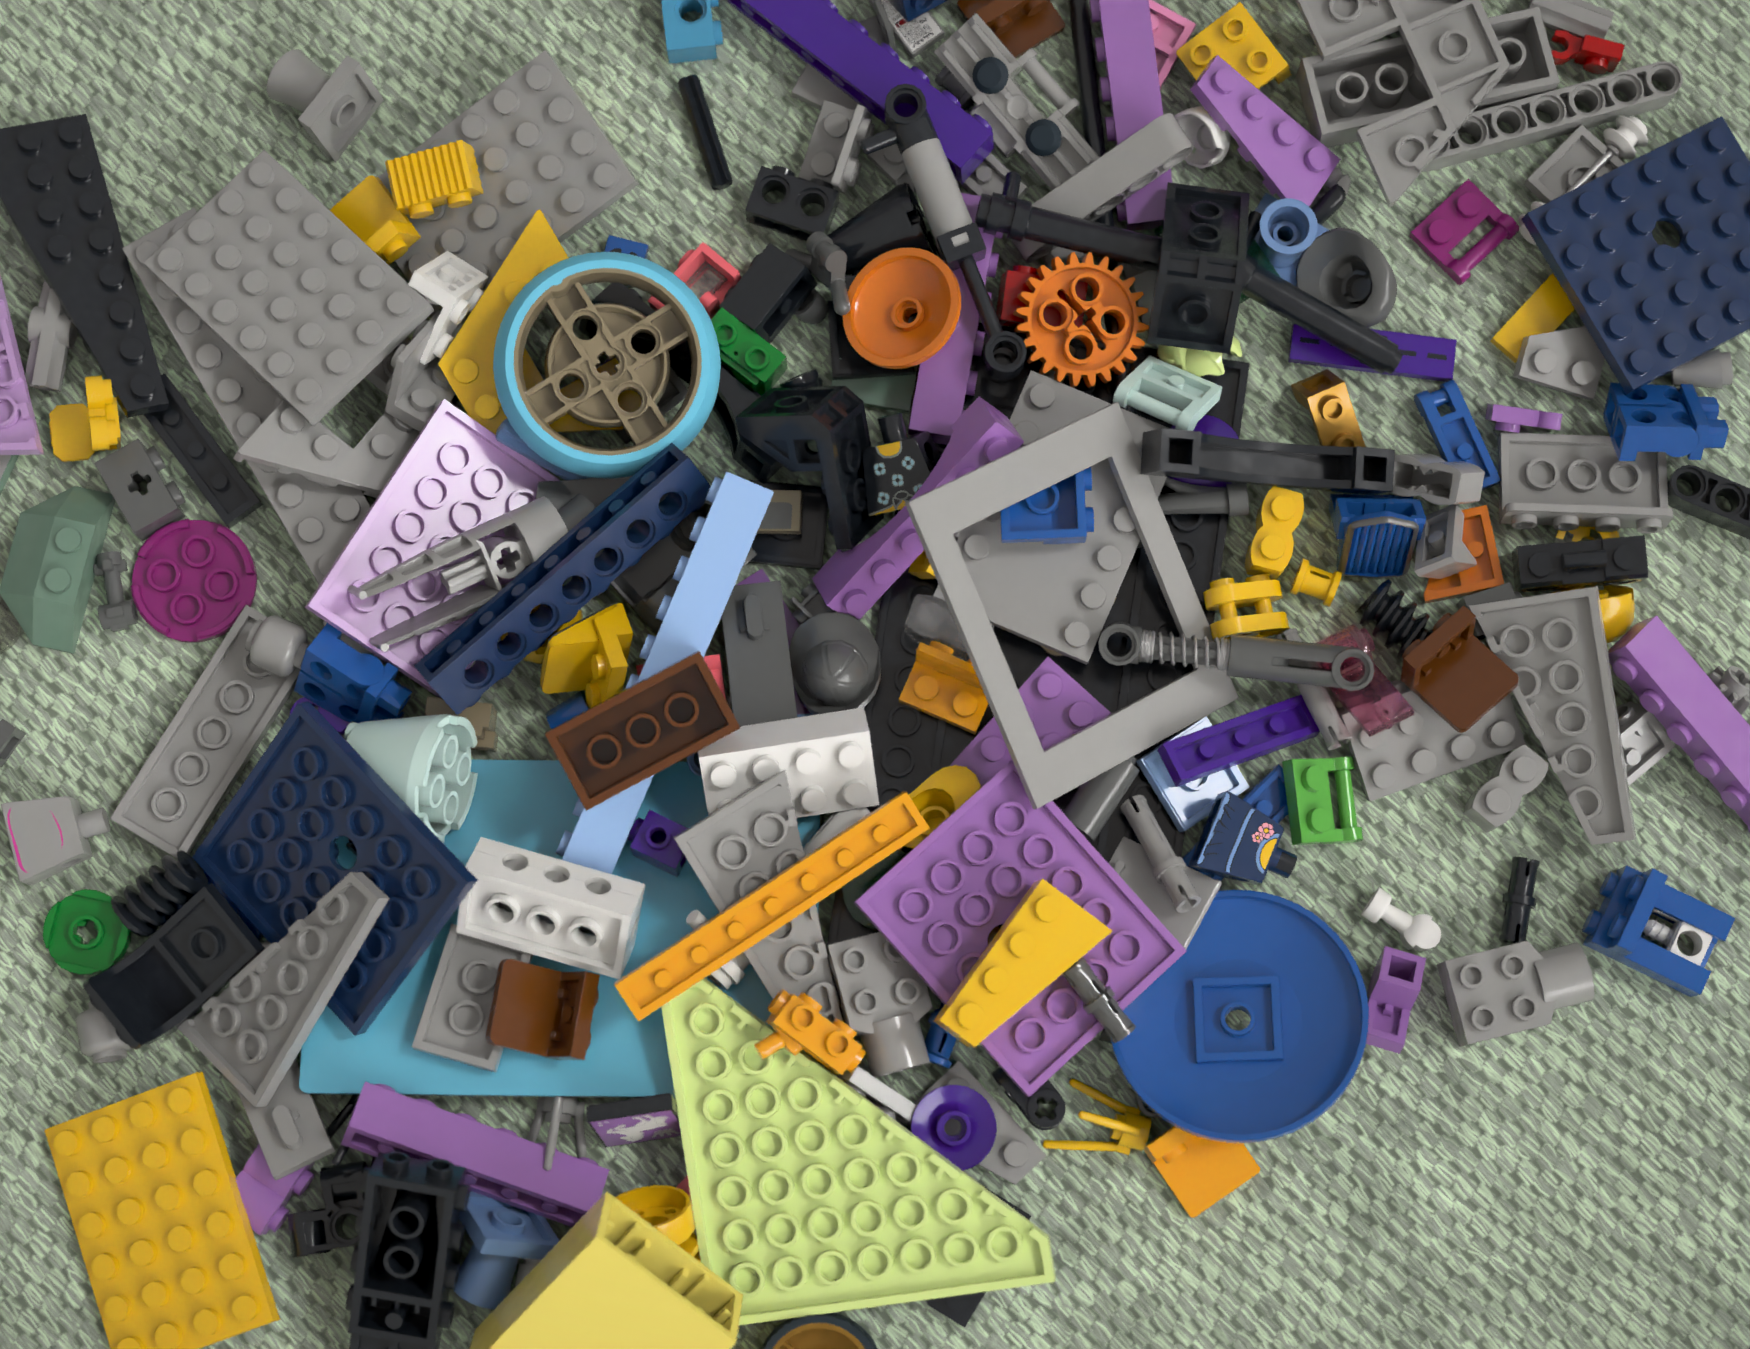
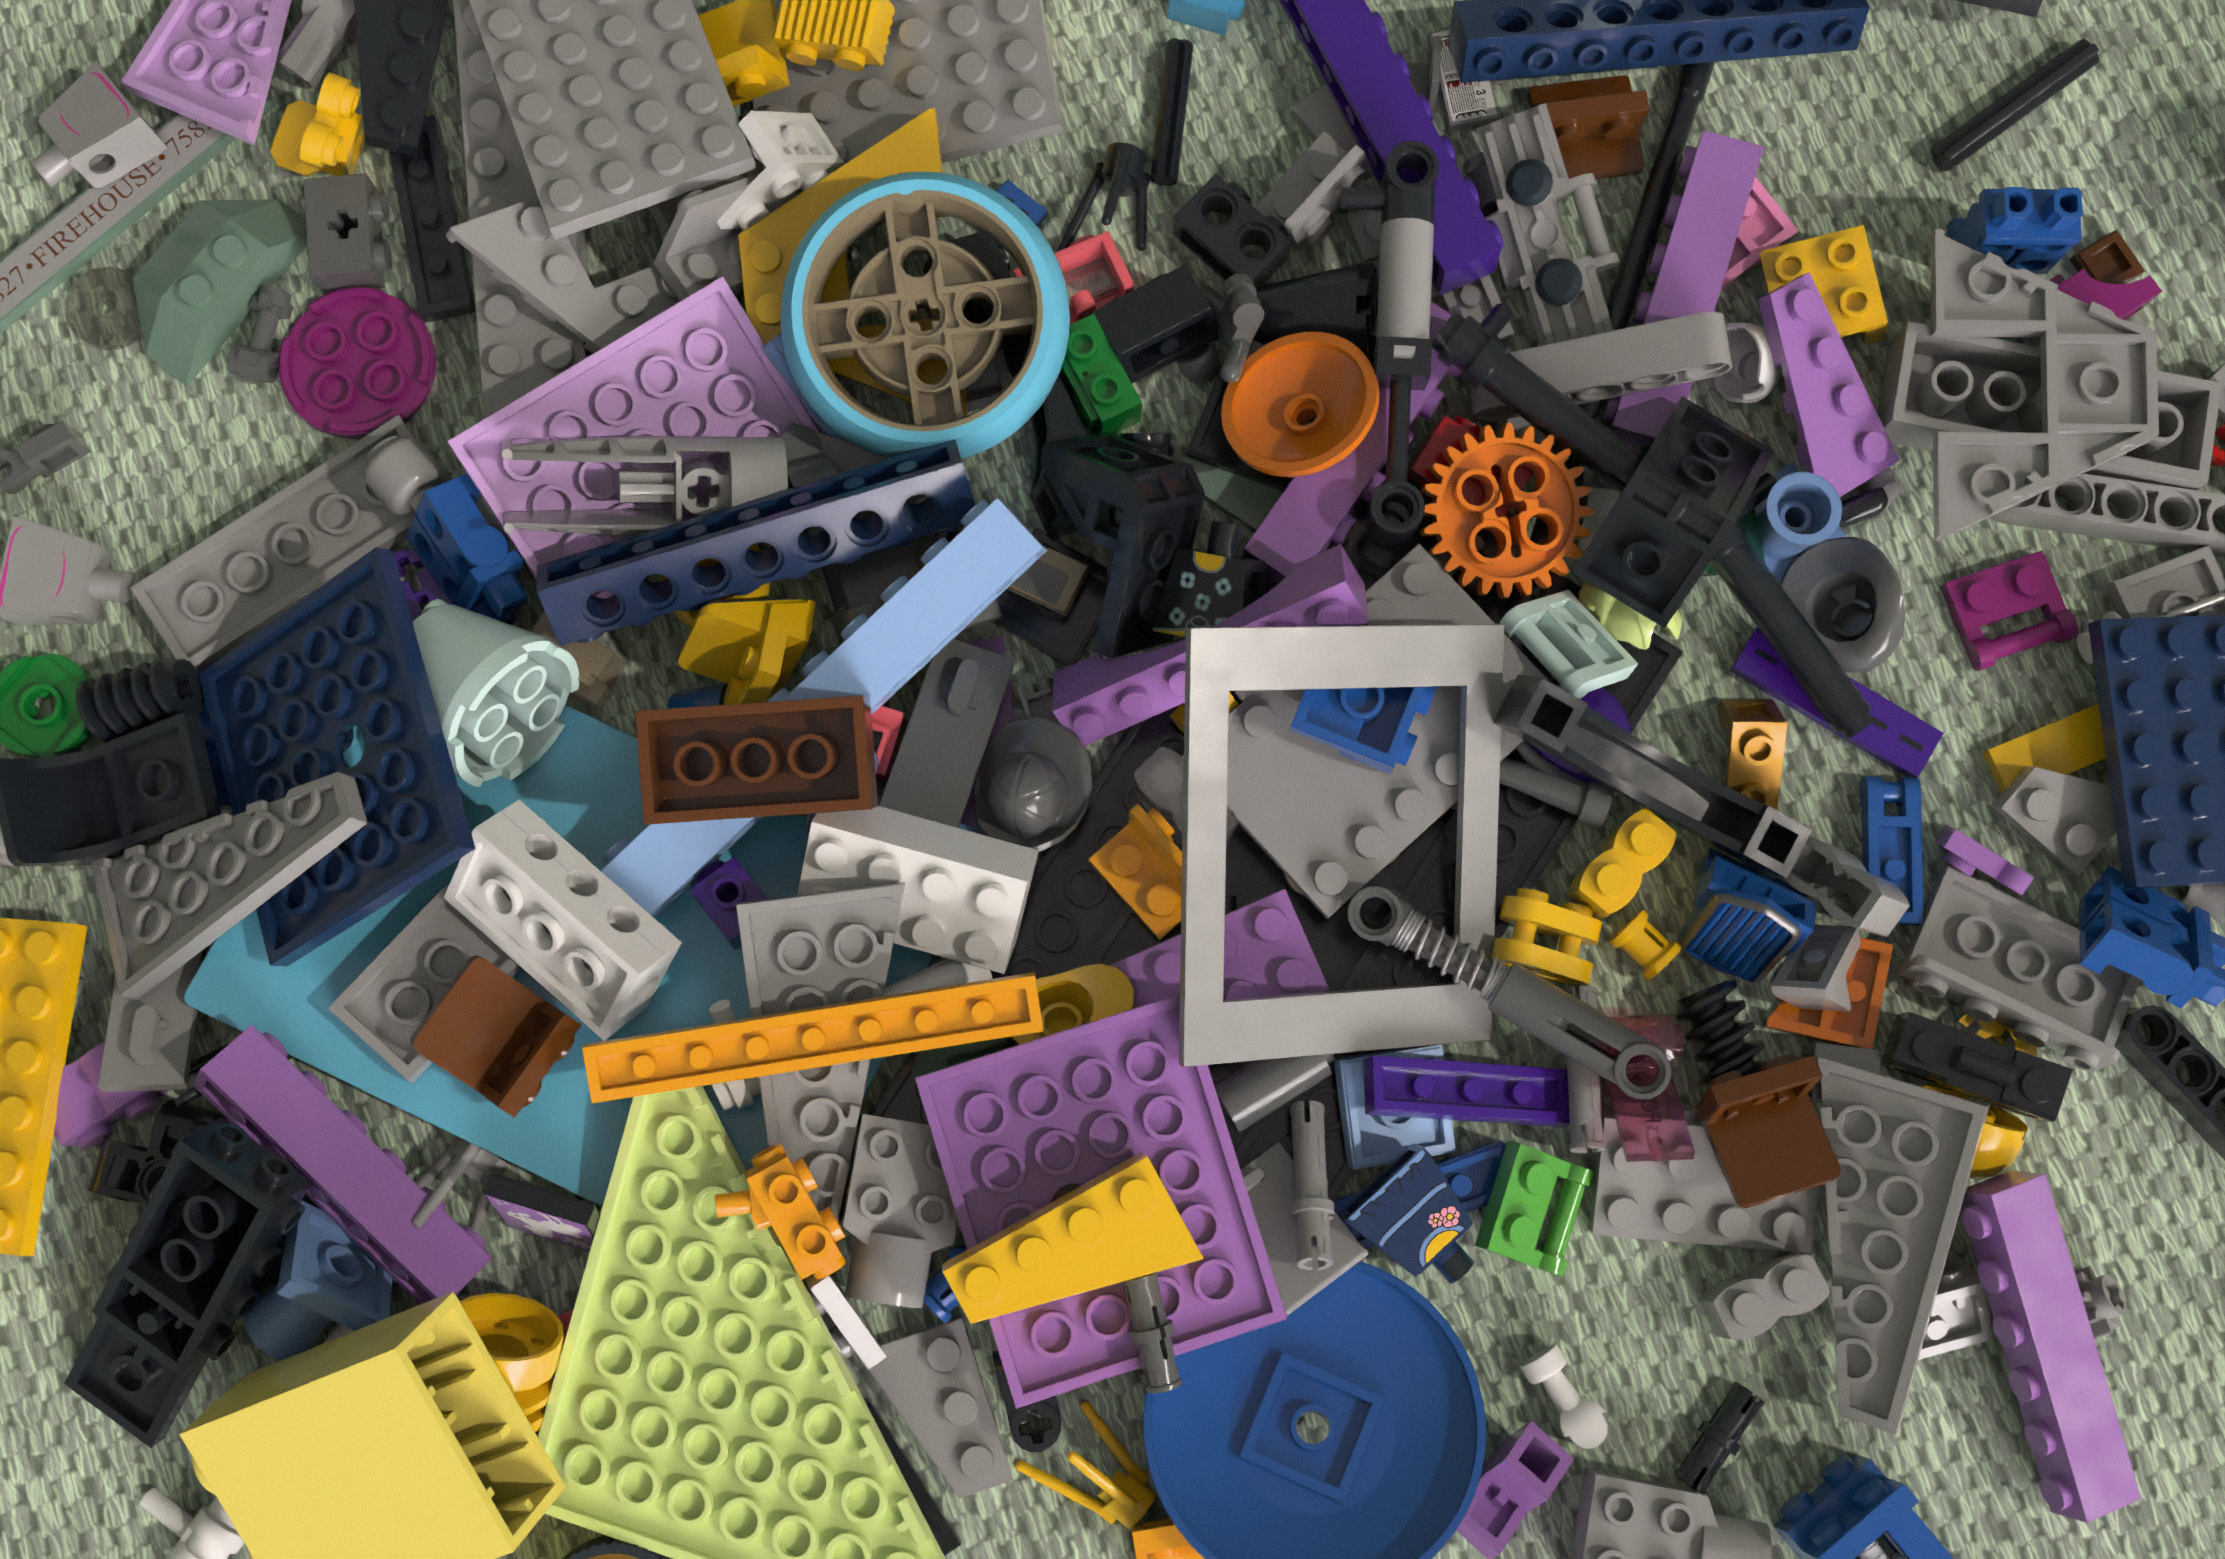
camera: 25 degrees right, 0 degrees up
dark purple dish [911,1085,997,1171] -> none
none -> black plant [1057,142,1151,252]

